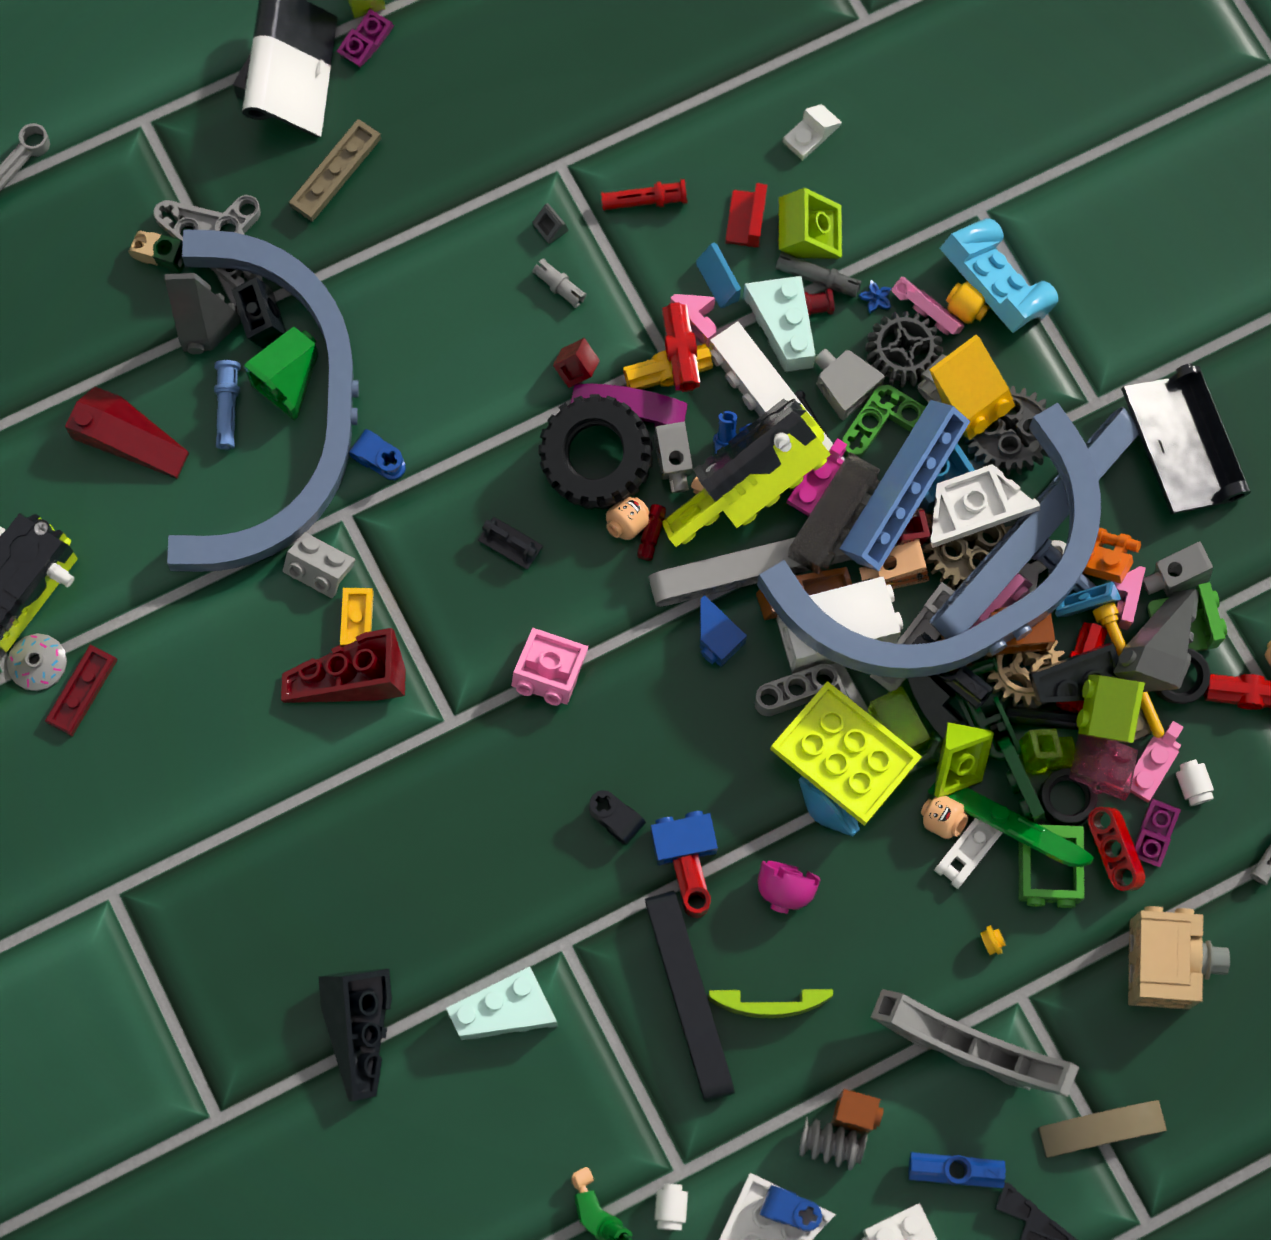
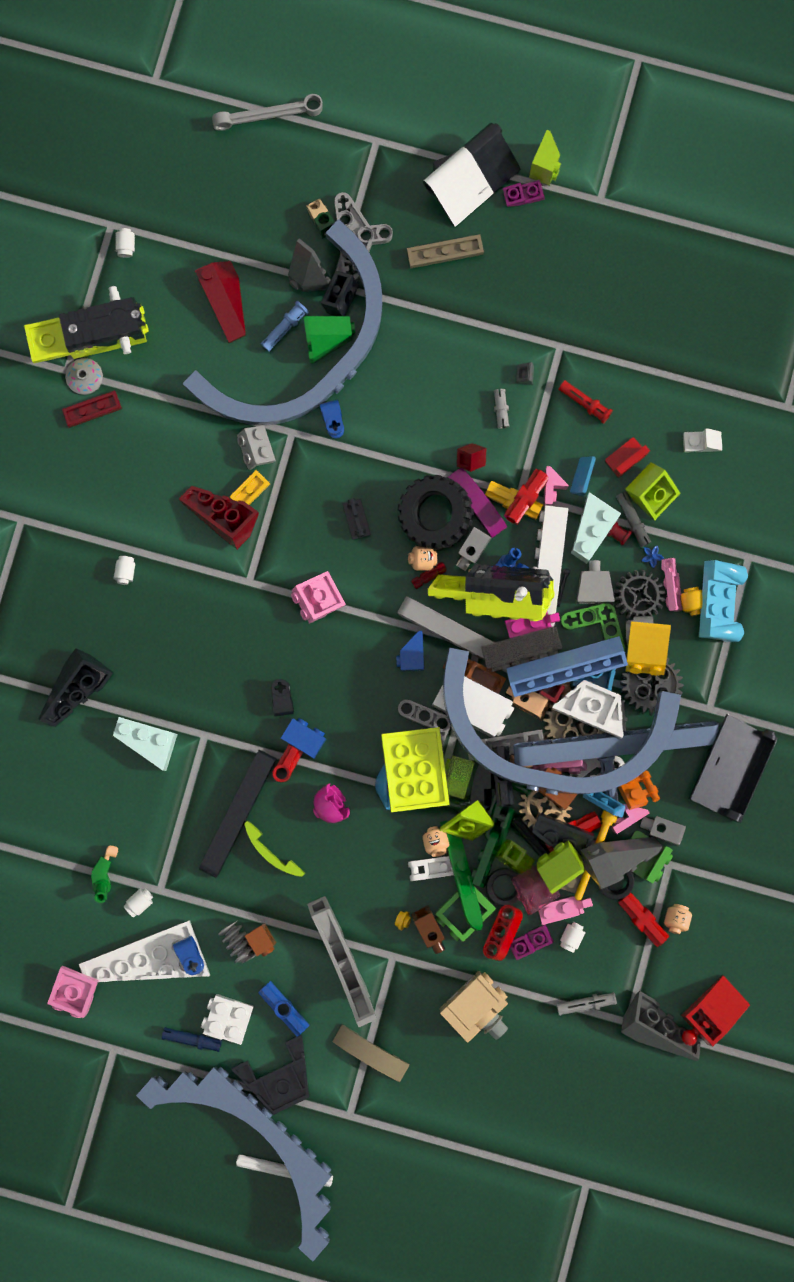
camera: 45 degrees right, 10 degrees up
none -> white brick [114,556,135,585]
none -> reddish brown torso [411,905,445,954]

